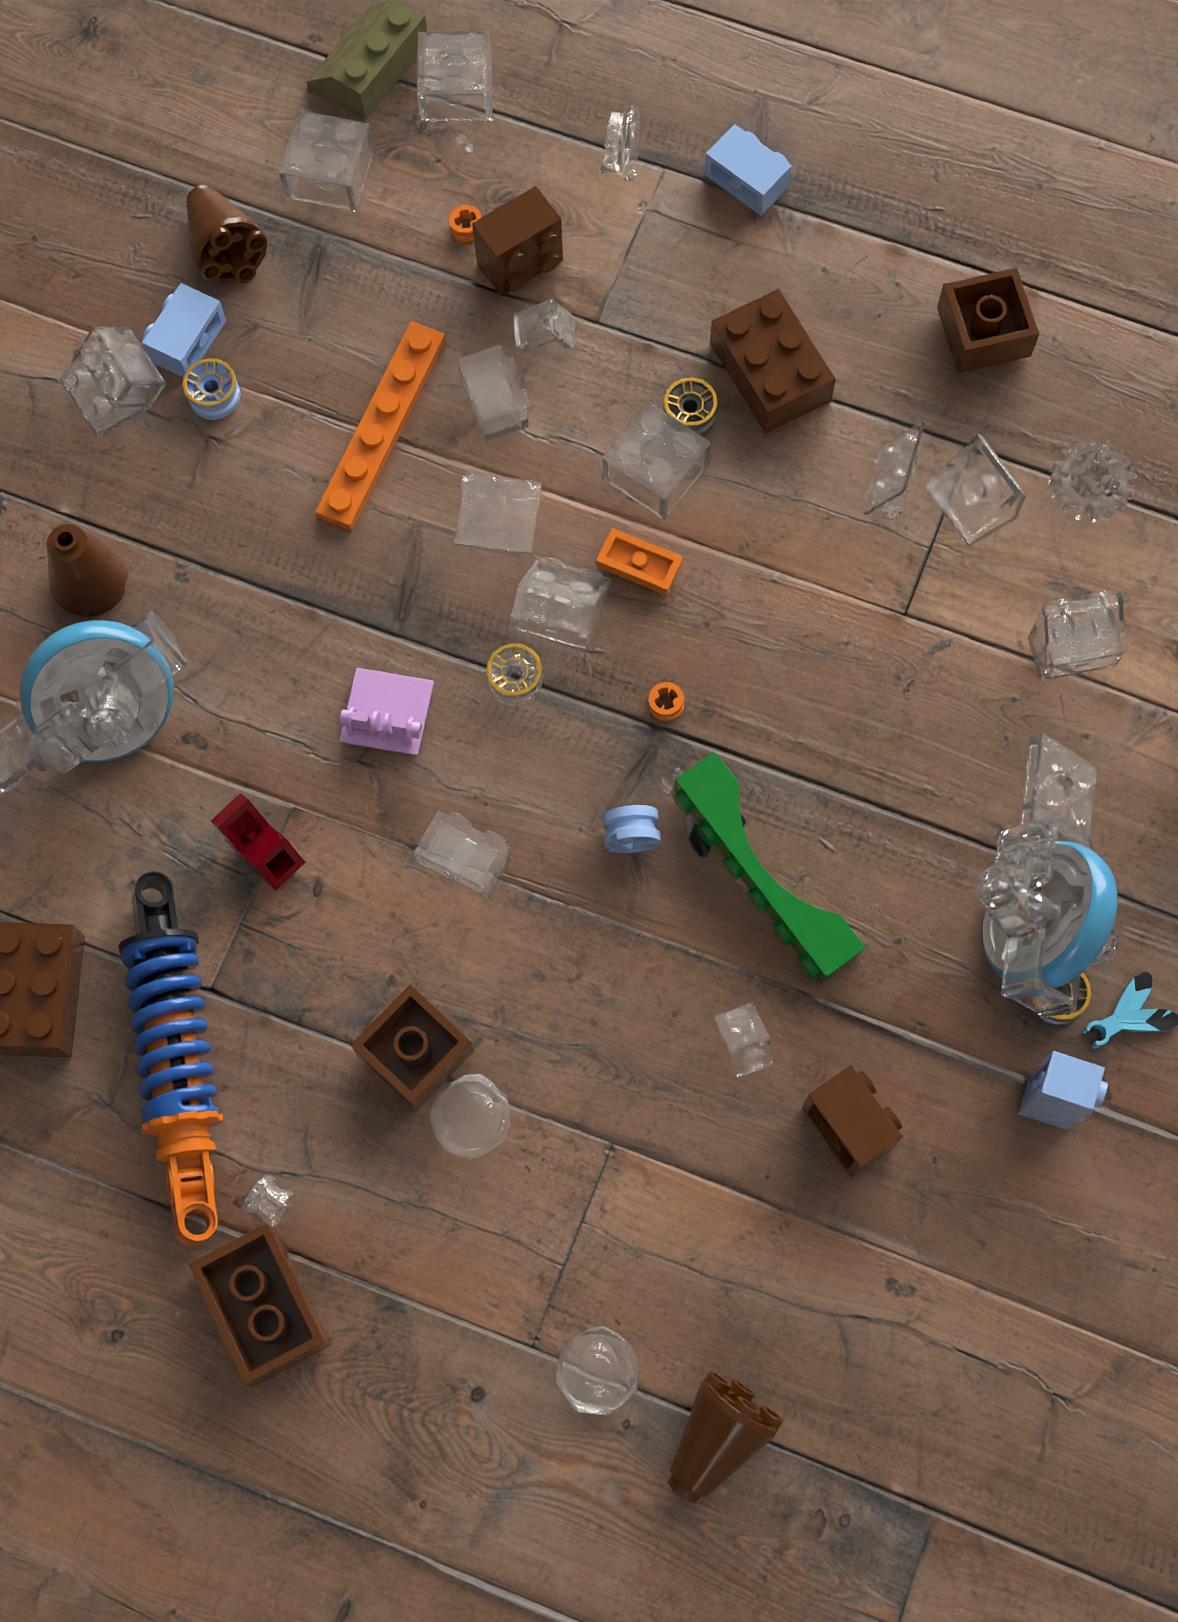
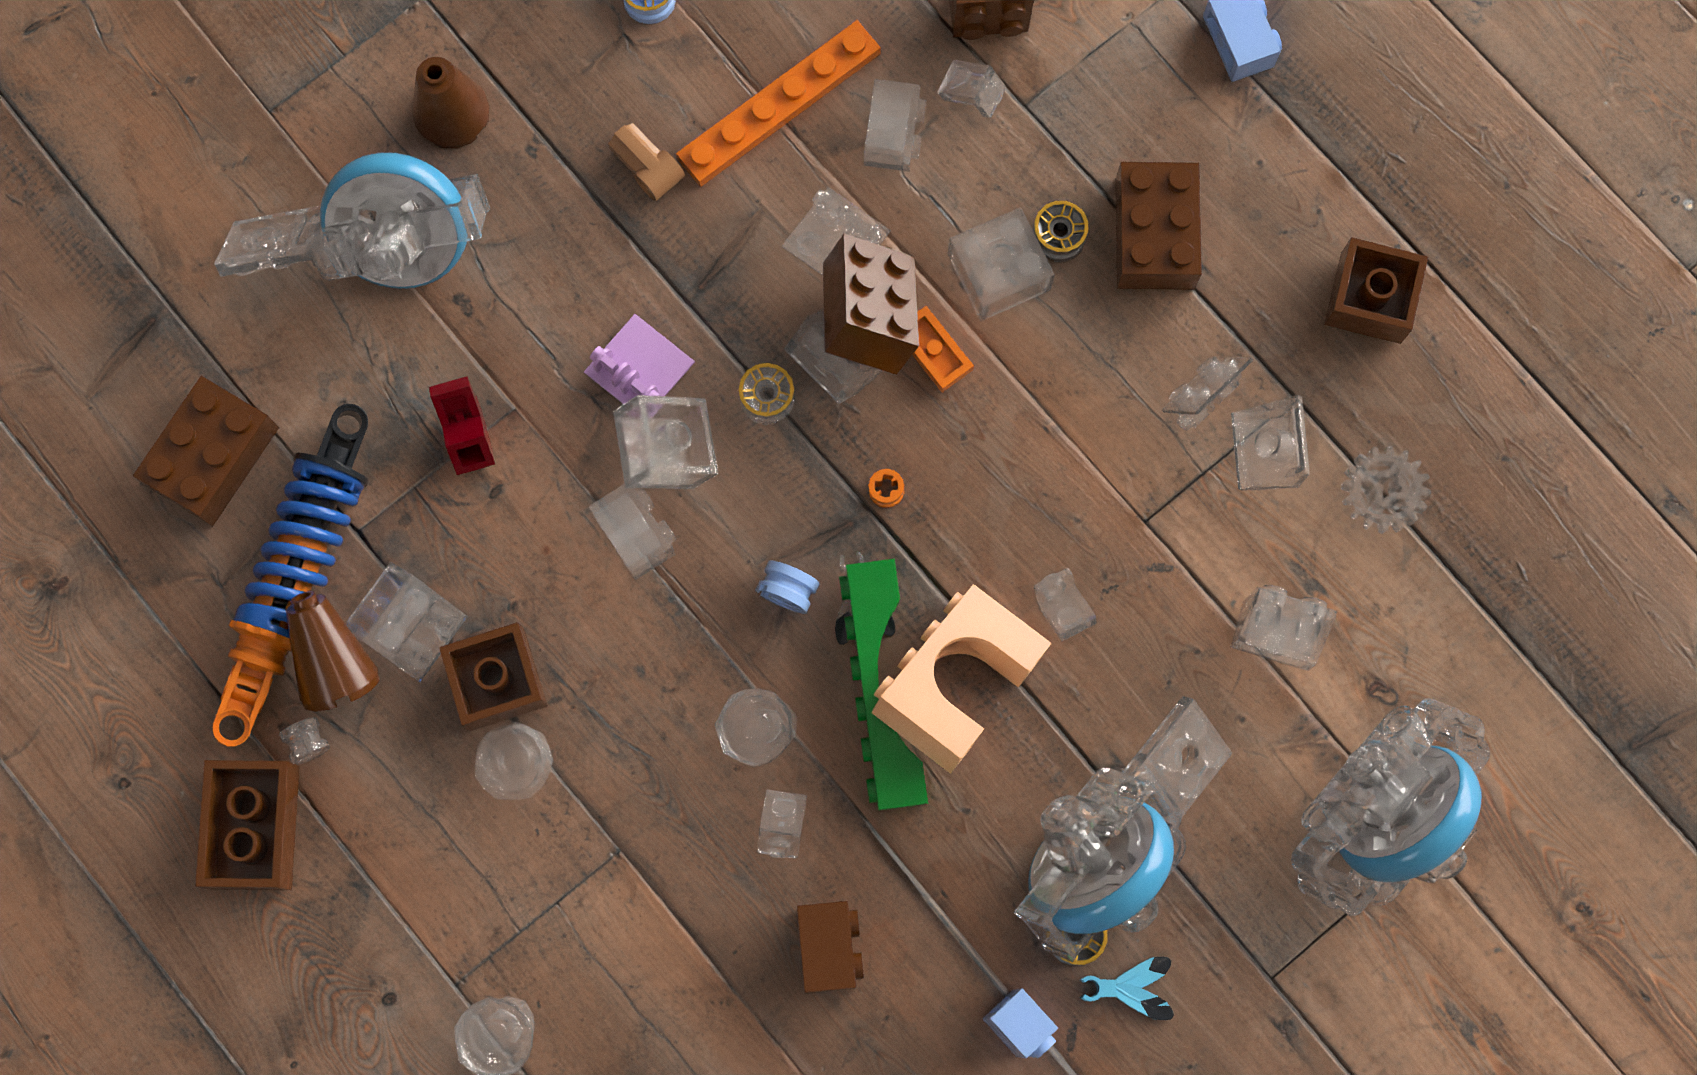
camera: 25 degrees right, 5 degrees up
none -> reddish brown cone [286,591,380,712]
none -> clear slope [345,562,468,682]
none -> medium nougat piece [608,123,685,201]
none -> clear brick [613,395,719,489]
none -> clear hat [715,688,797,767]
none -> reddish brown brick [823,233,919,375]
none -> light nougat arch [872,584,1051,774]
none -> clear bracket [1034,568,1097,642]

